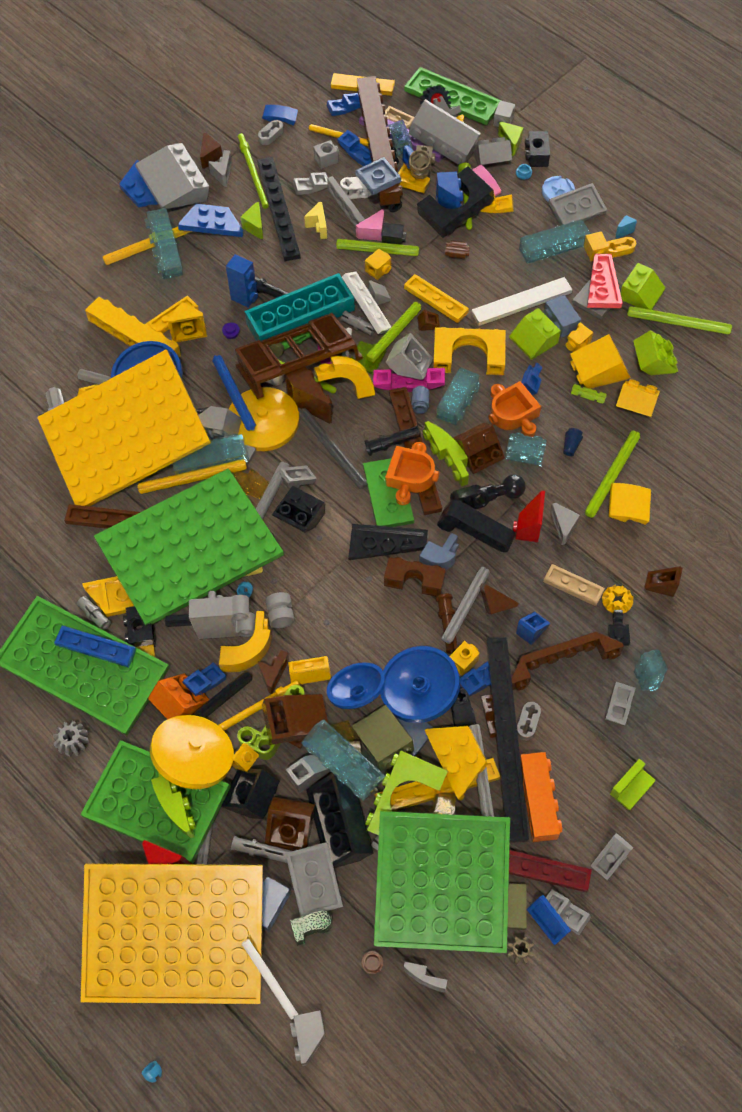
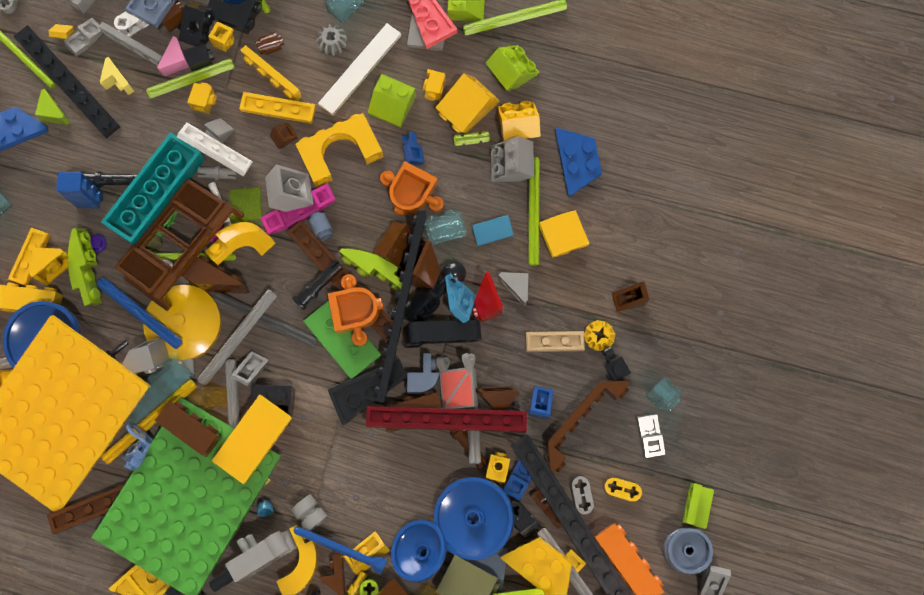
camera: 30 degrees left, 15 degrees up
lime axle [366,302,421,363] -> none
clear light blue brick [436,367,481,425] -> none
sand blue brick [544,295,581,338] -> none
dark blue cone [563,428,583,456] -> none
none -> yellow tile [48,24,74,39]
none -> lime slope [68,228,102,306]
none -> medium blue piece [122,423,153,471]
none -> reddish brown brick [154,401,222,457]
none -> black brick [179,2,213,46]
none -> light grey axle [197,290,277,385]
none -> yellow brick [208,22,235,52]
none -> yellow tile [212,395,293,484]
none -> yellow plate [241,45,302,101]
none -> blue piece [293,526,387,575]
none -> light grey gear [316,24,347,56]
none -> dark red plate [366,406,527,433]
none -> black plate [374,210,427,403]
none -> reddish brown slope [412,240,441,288]
none -> flag [436,353,477,409]
none -> dark azure wing [445,273,476,323]
none -> dark azure slope [472,215,513,246]
none -> light grey slope [491,136,534,182]
none -> blue wing [555,128,602,198]
none -> yellow beam [604,478,642,502]
none -> sand blue wheel [663,528,713,574]

